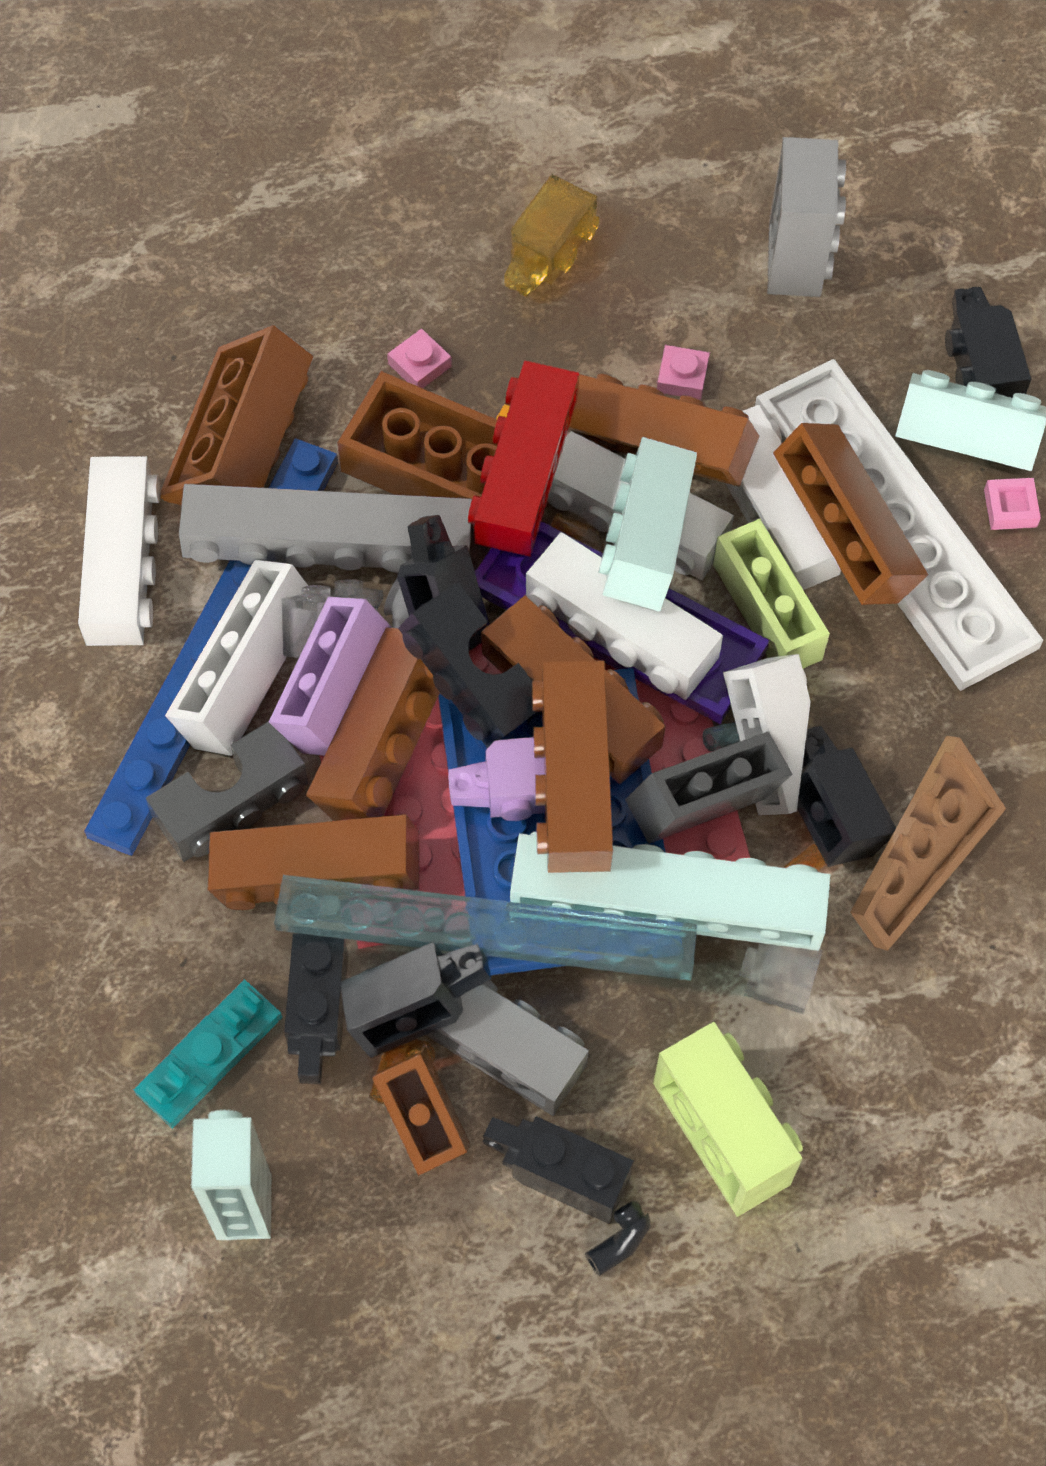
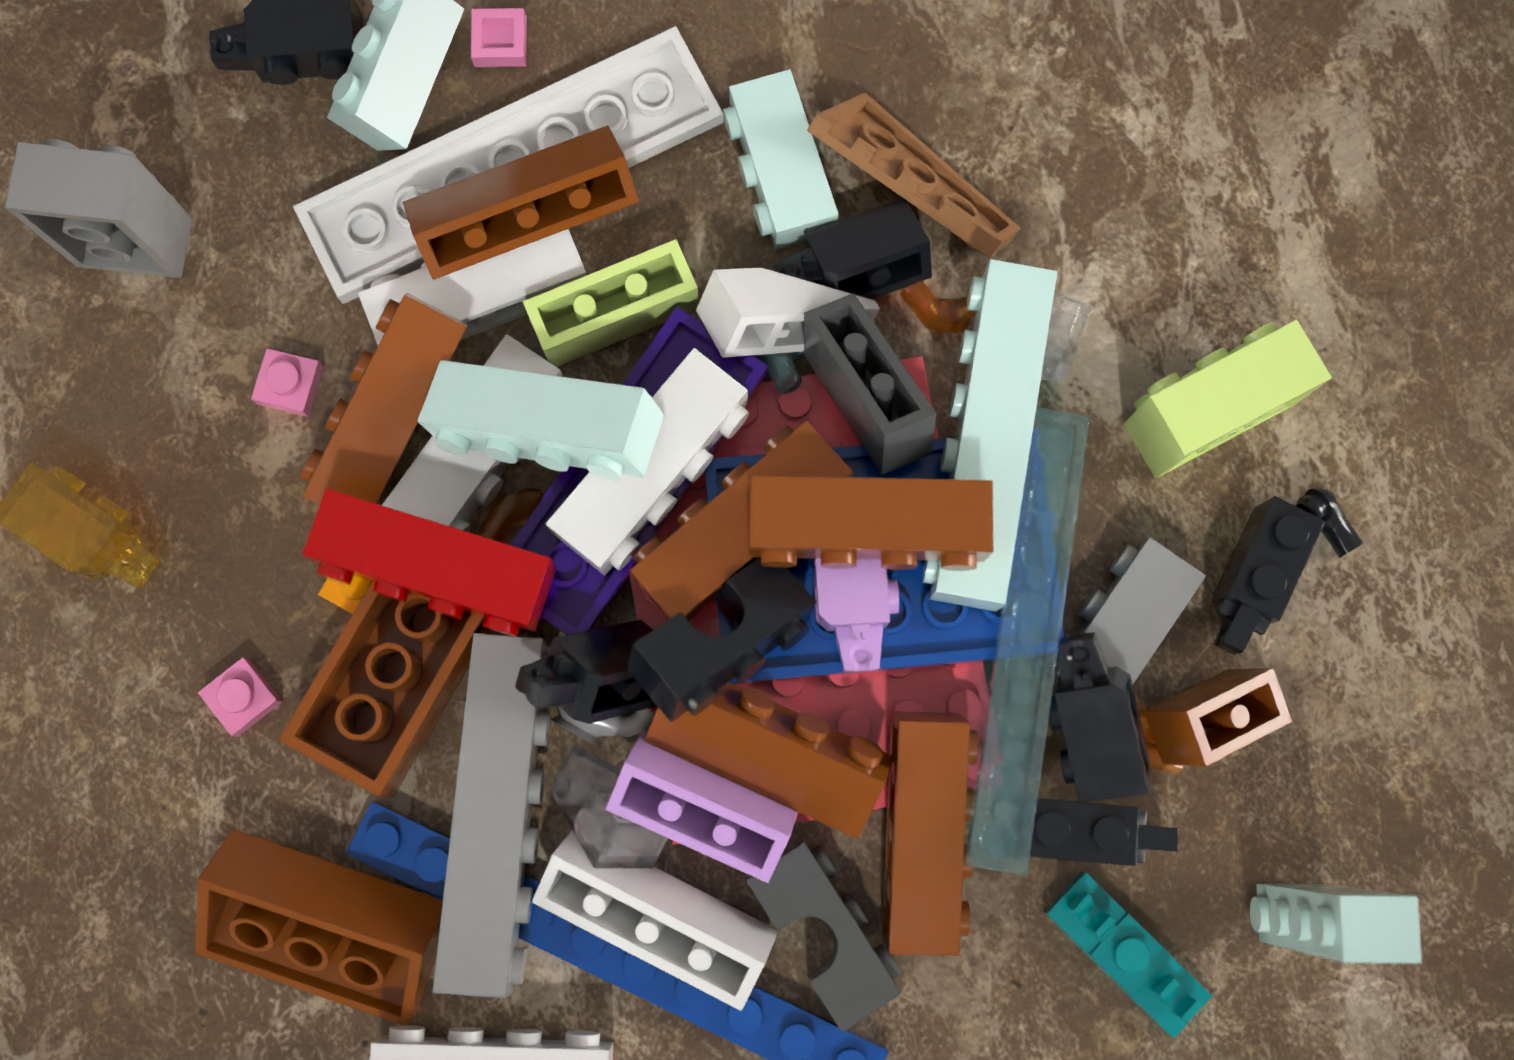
camera: 90 degrees left, 15 degrees up
none -> light aqua brick [722,69,839,251]

